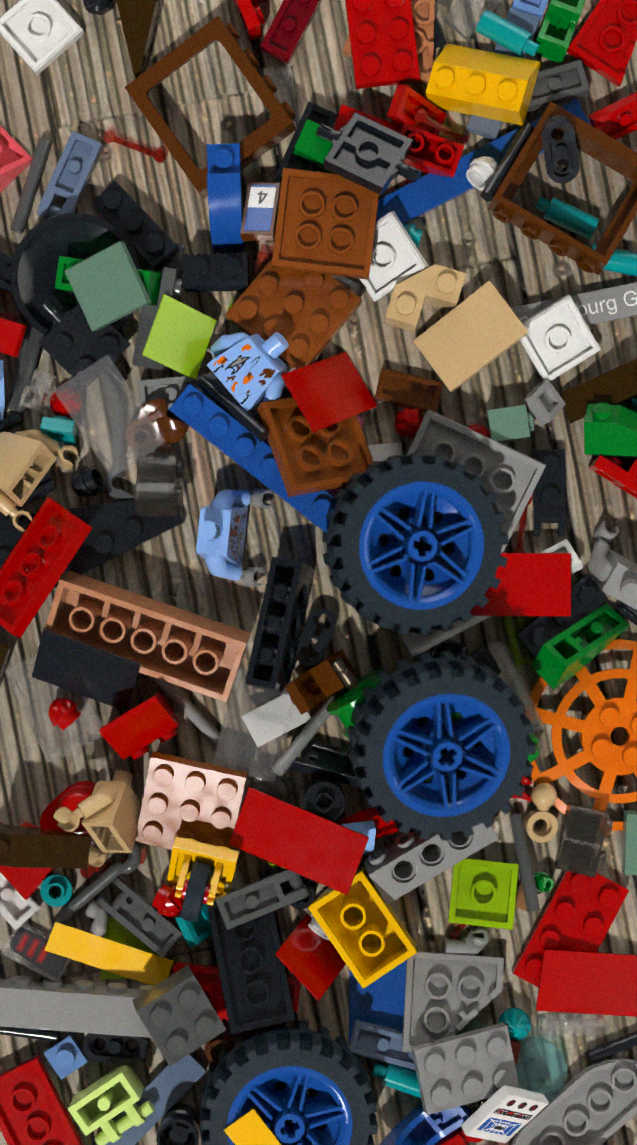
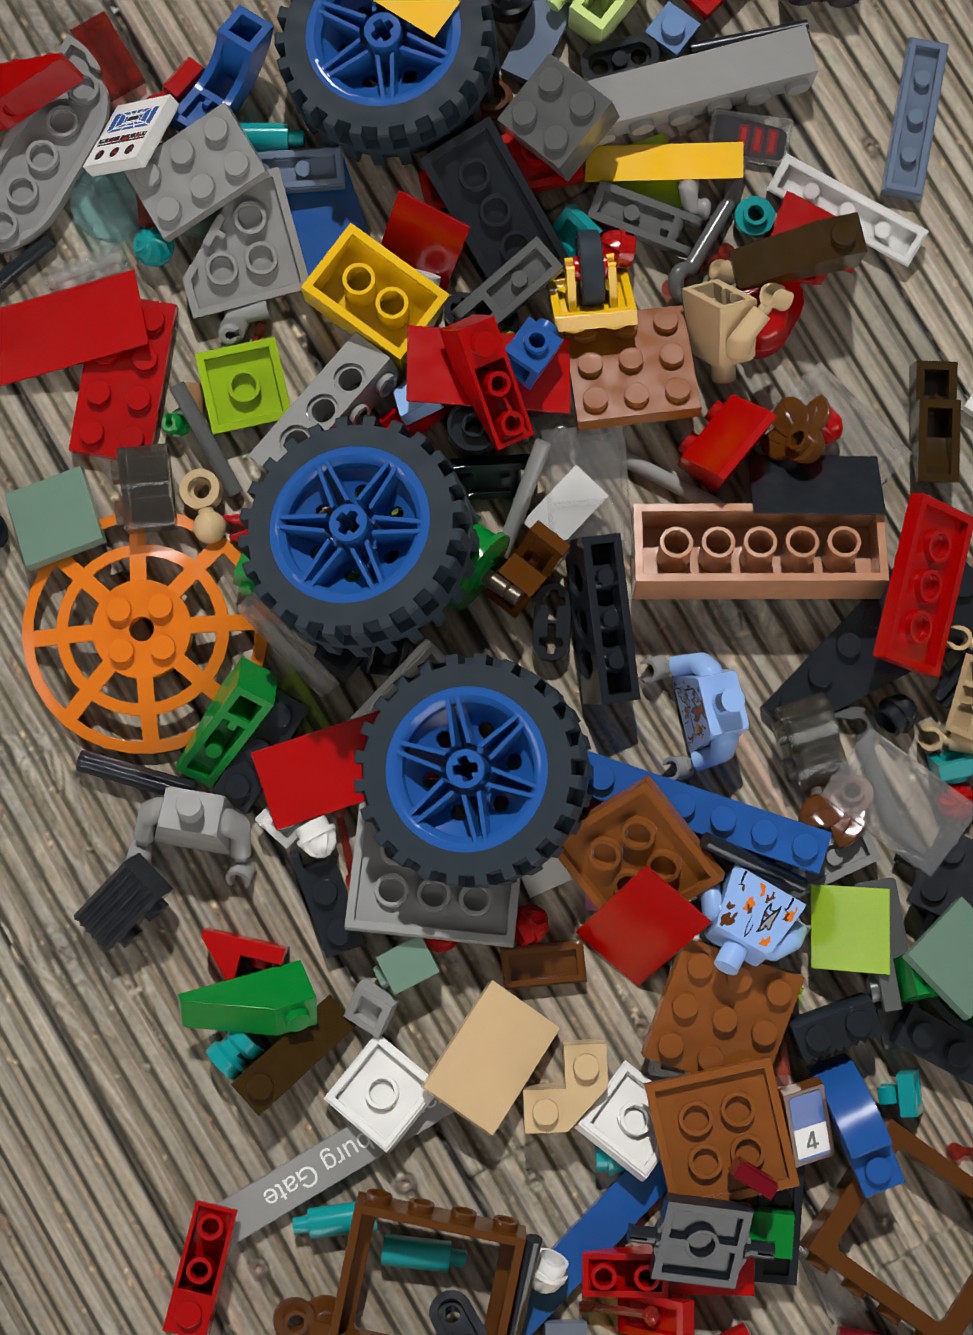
camera: 165 degrees right, 5 degrees down
none -> white plate [295,815,337,858]
none -> red slope [439,314,534,450]
none -> blue brick [505,316,563,390]
none -> dark red tile [728,1156,779,1200]
none -> reddish brown plate [760,394,831,464]
none -> teal tile [877,1068,924,1118]

